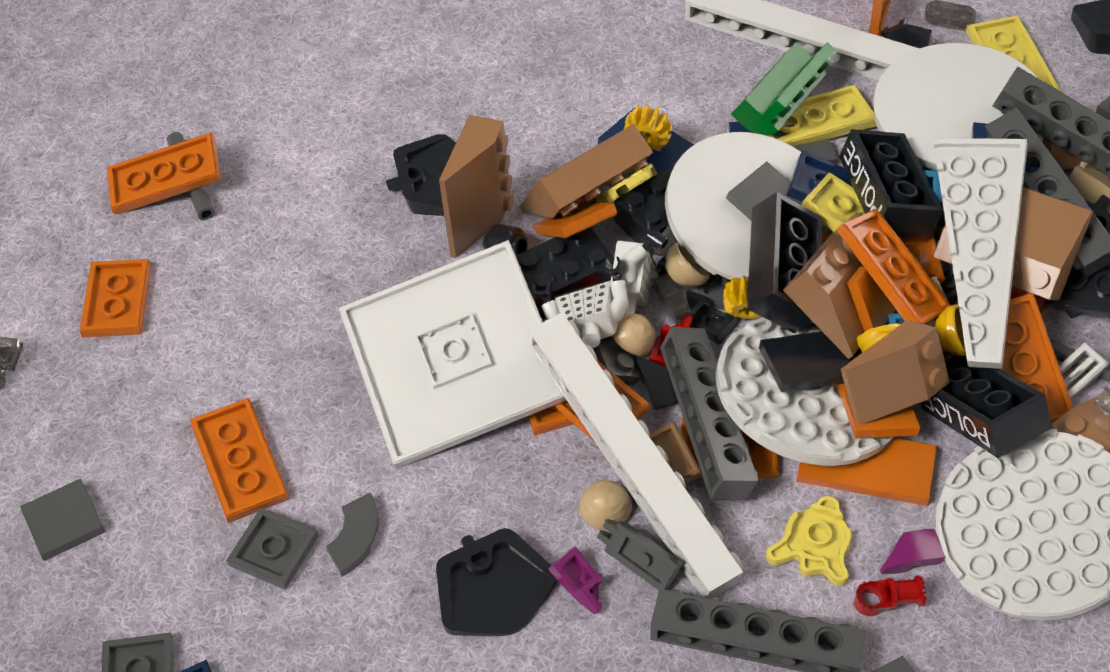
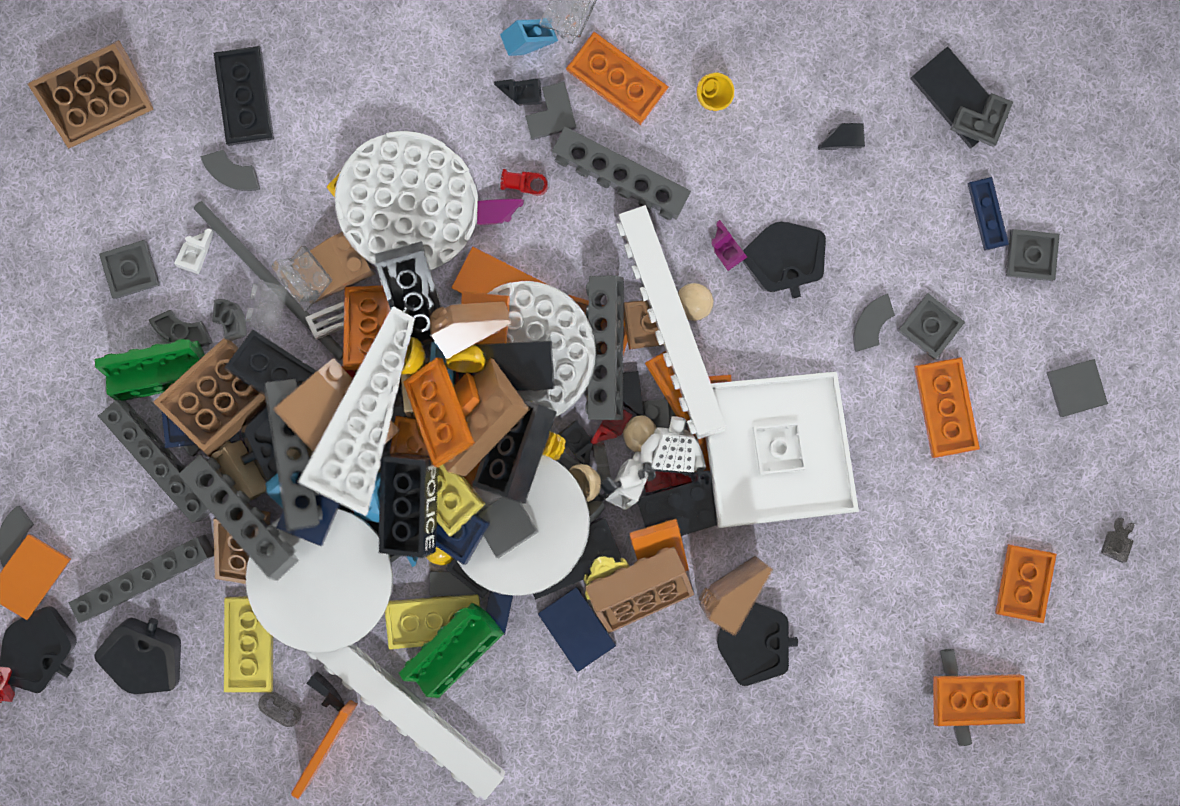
camera: 170 degrees left, 35 degrees up
black head [483,224,528,256] -> none
dark grey hinge [597,519,683,590] -> none
yellow gear [624,104,673,151] -> none
light yellow tile [765,496,852,586] -> none

